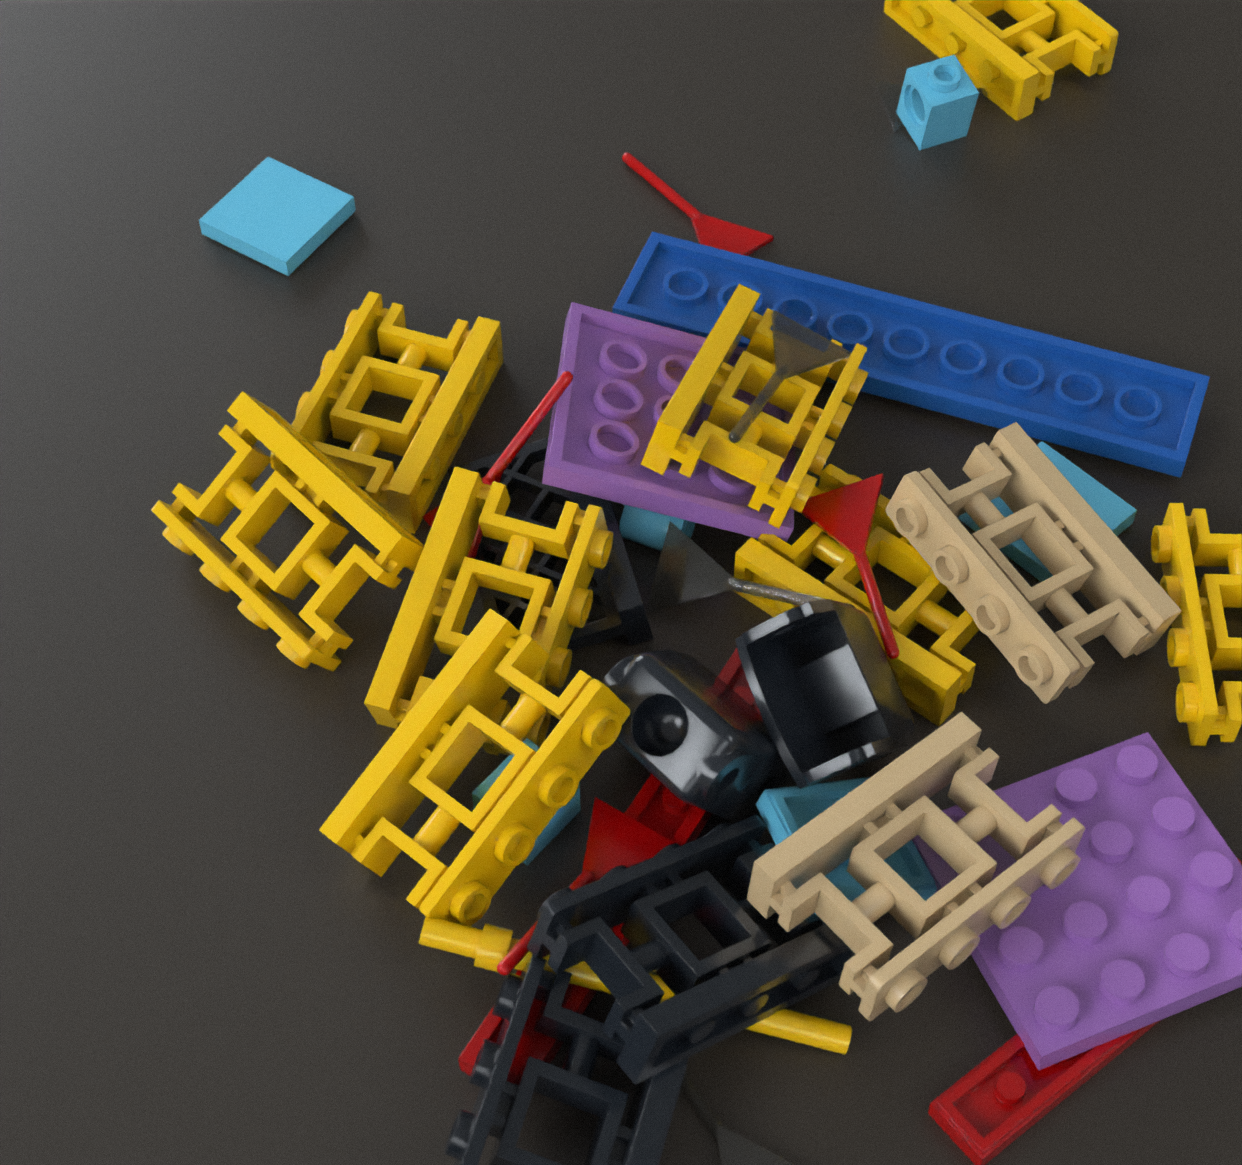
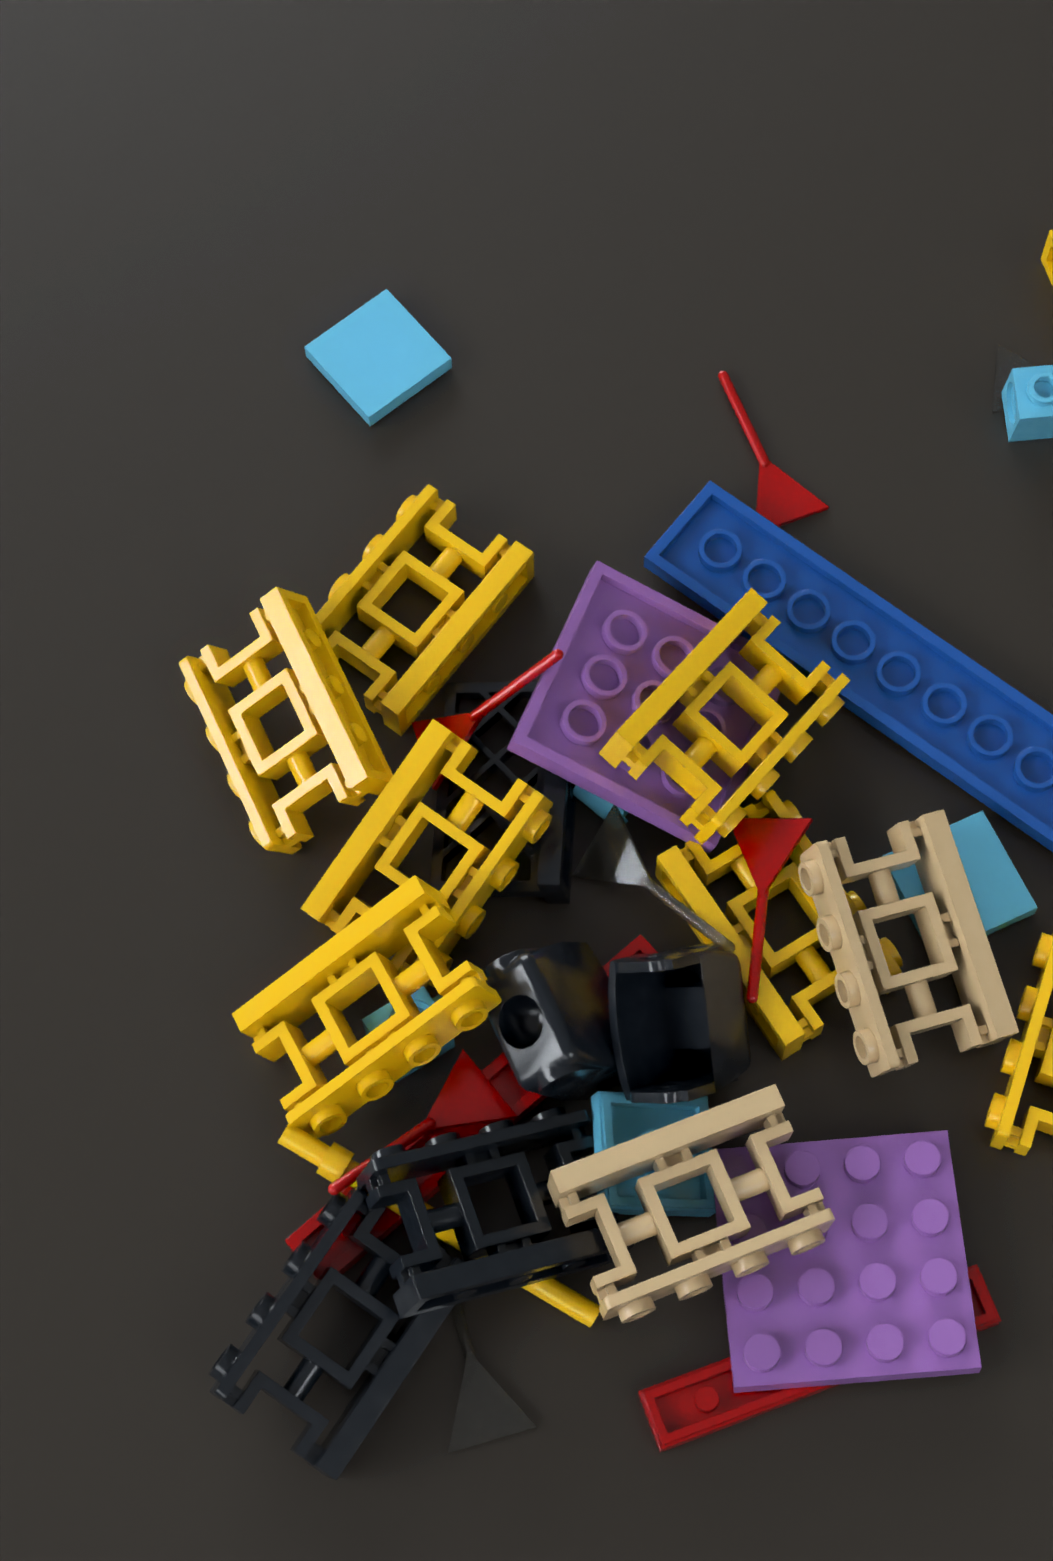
camera: 20 degrees right, 15 degrees up
clear smoke piece [728,310,852,443] -> none

